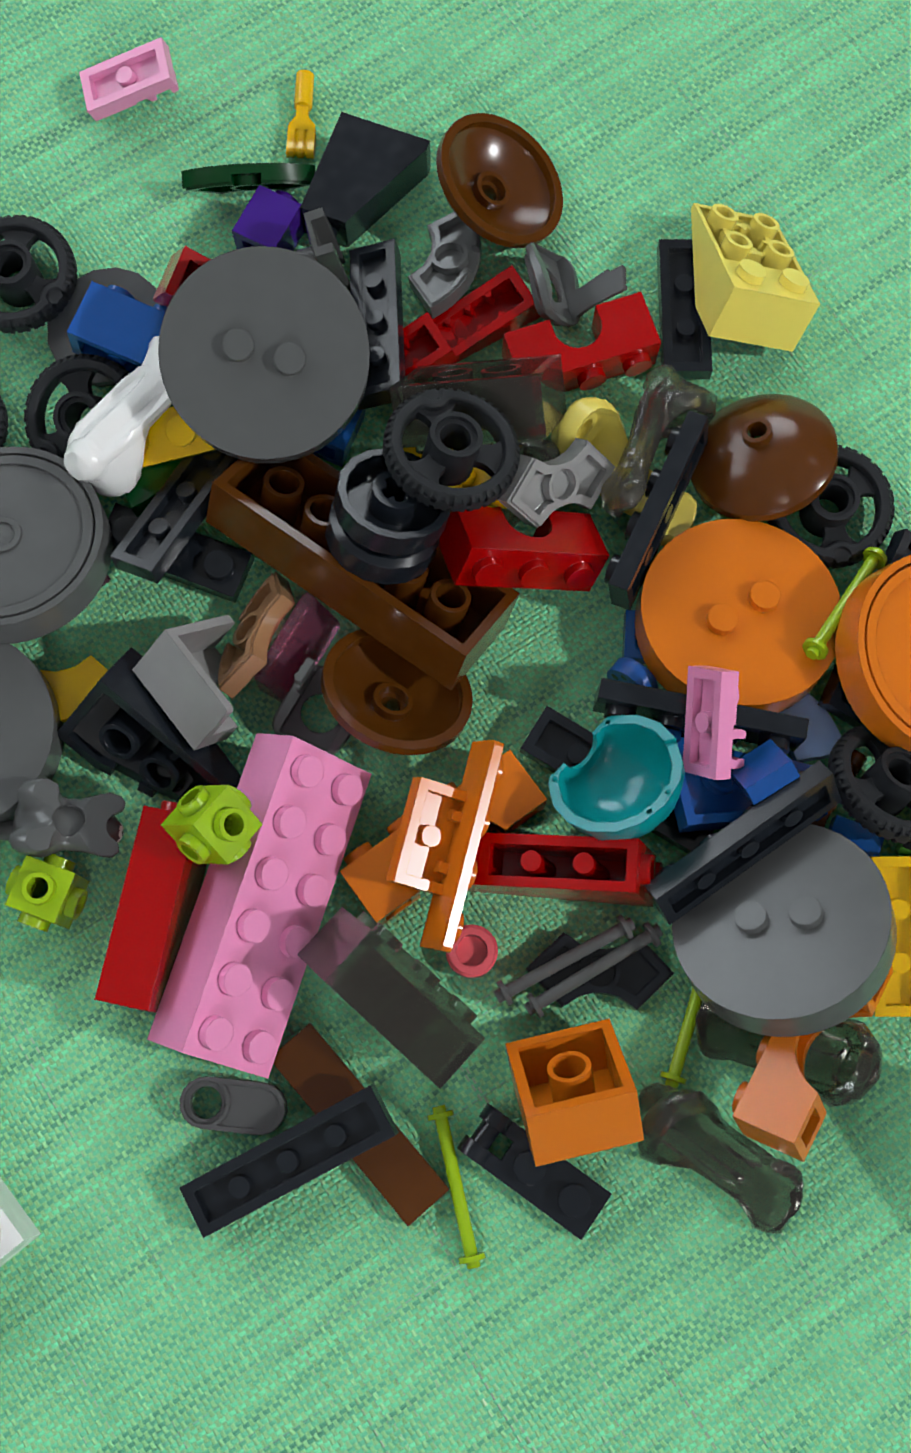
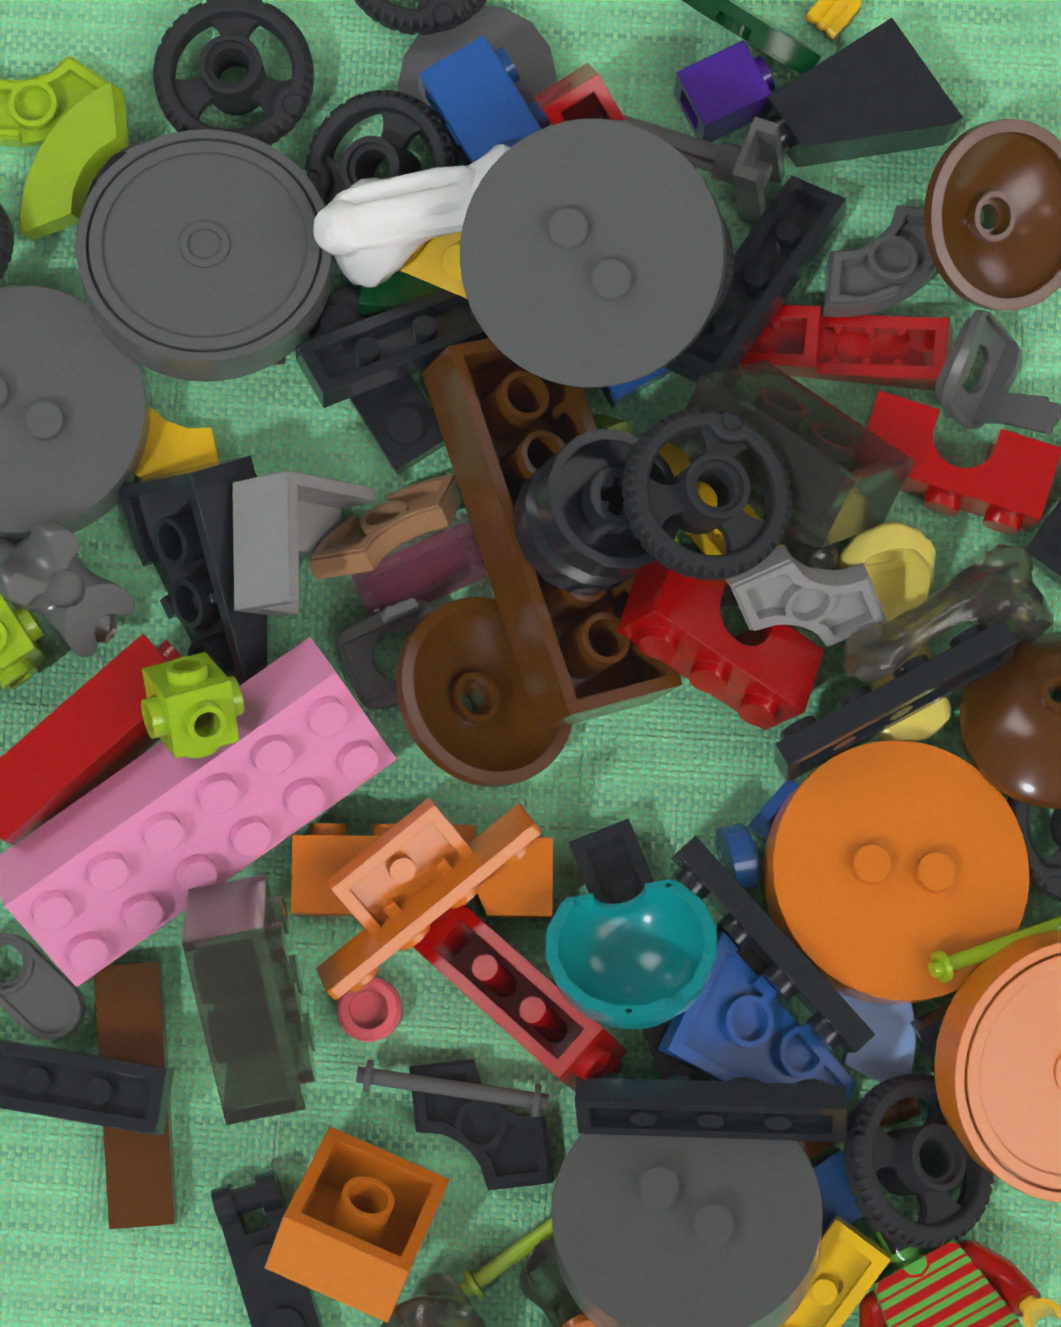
camera: 40 degrees right, 5 degrees up
lime axle [427,1105,486,1269] -> none
dark grey axle [524,922,663,1018] -> none
bright pink plate [683,665,746,780] -> none
blue tile [731,739,800,805] -> none

